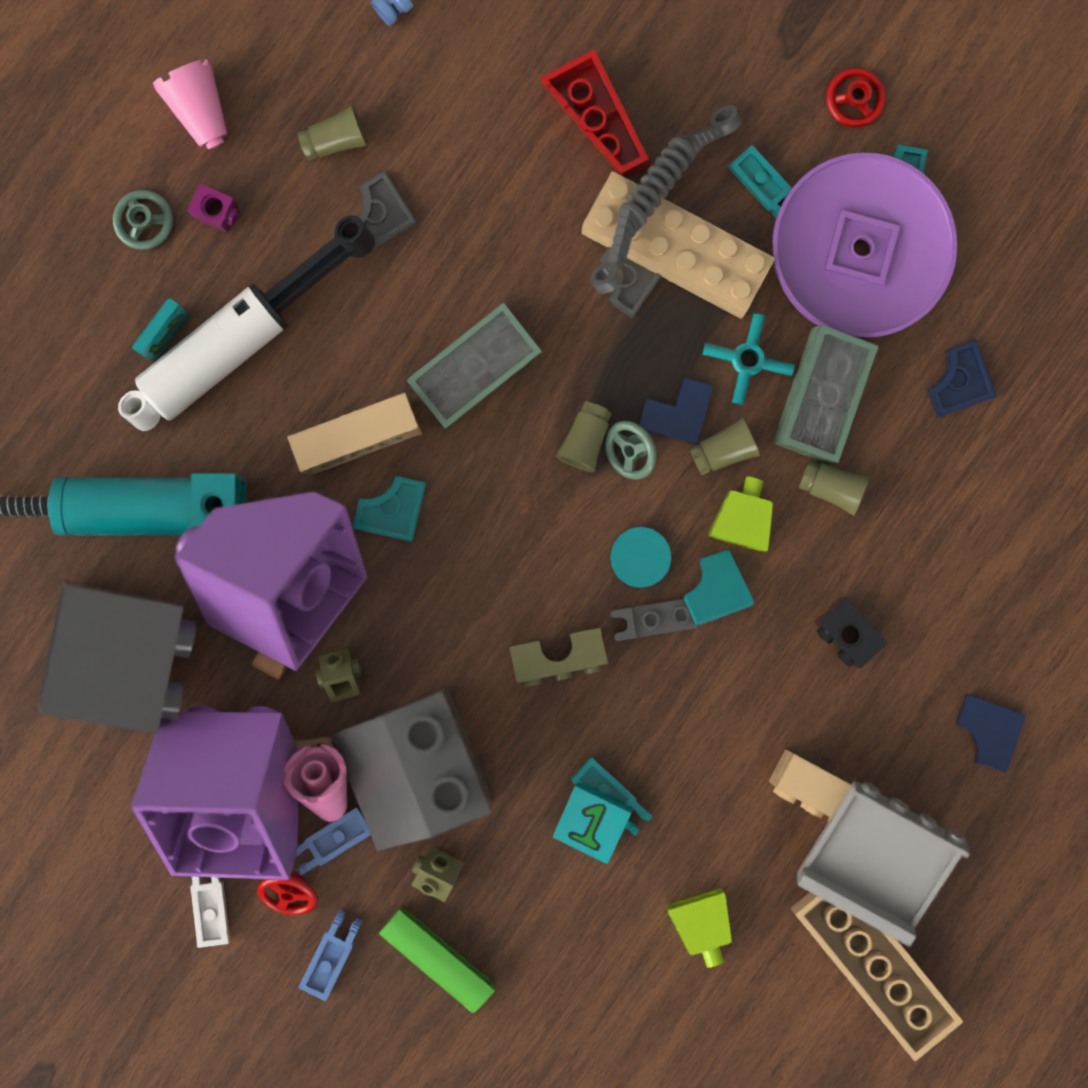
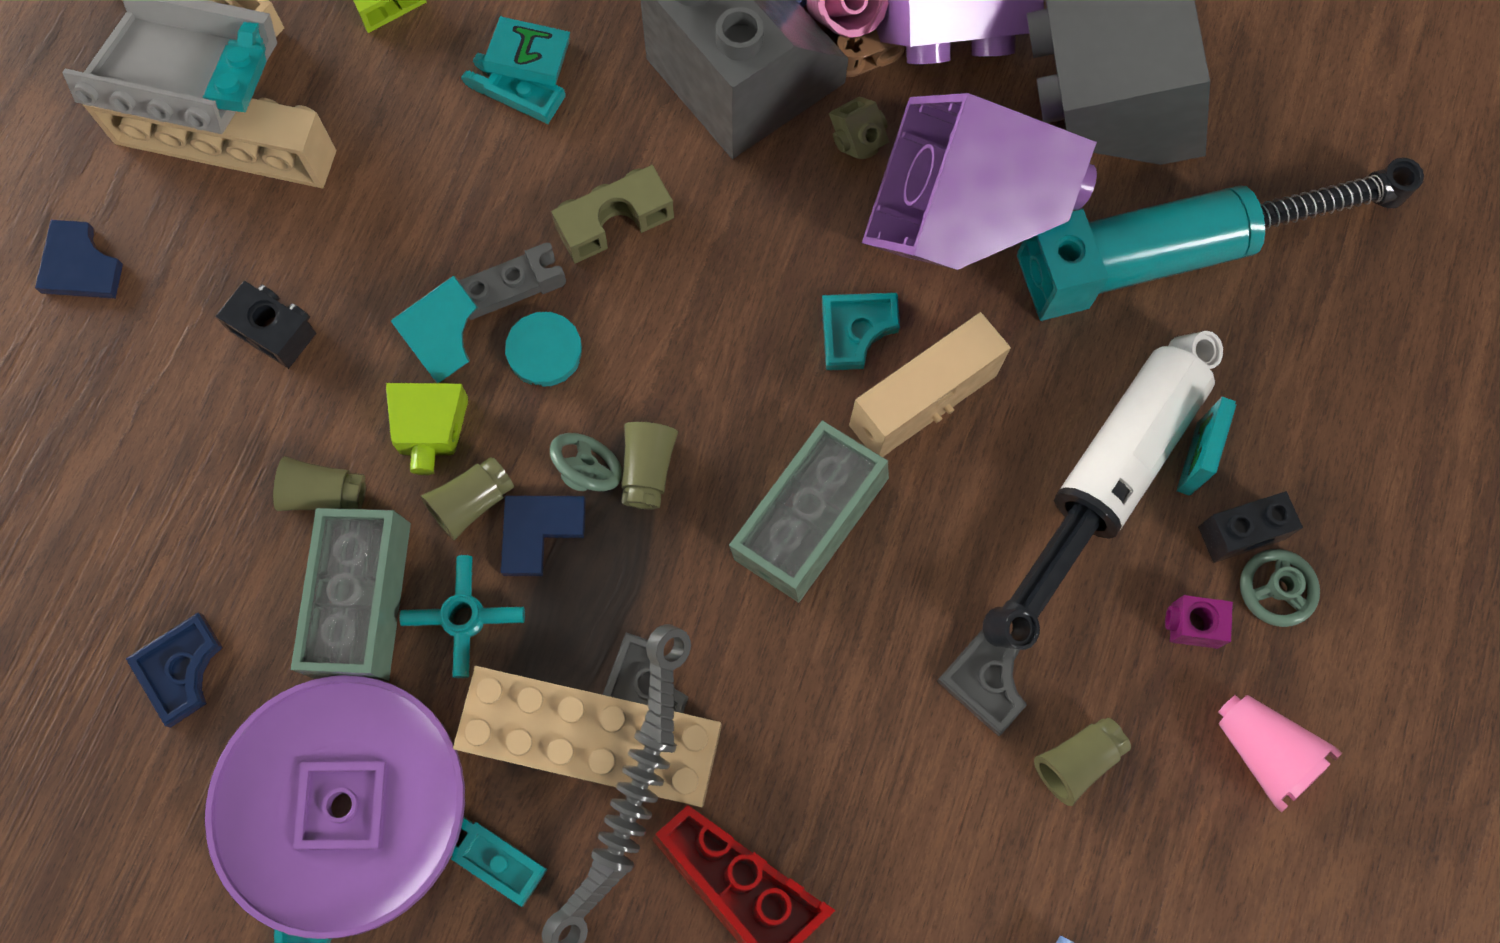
camera: 165 degrees right, 15 degrees down
none -> teal hinge [203,22,267,112]
none -> black brick [1198,491,1303,563]

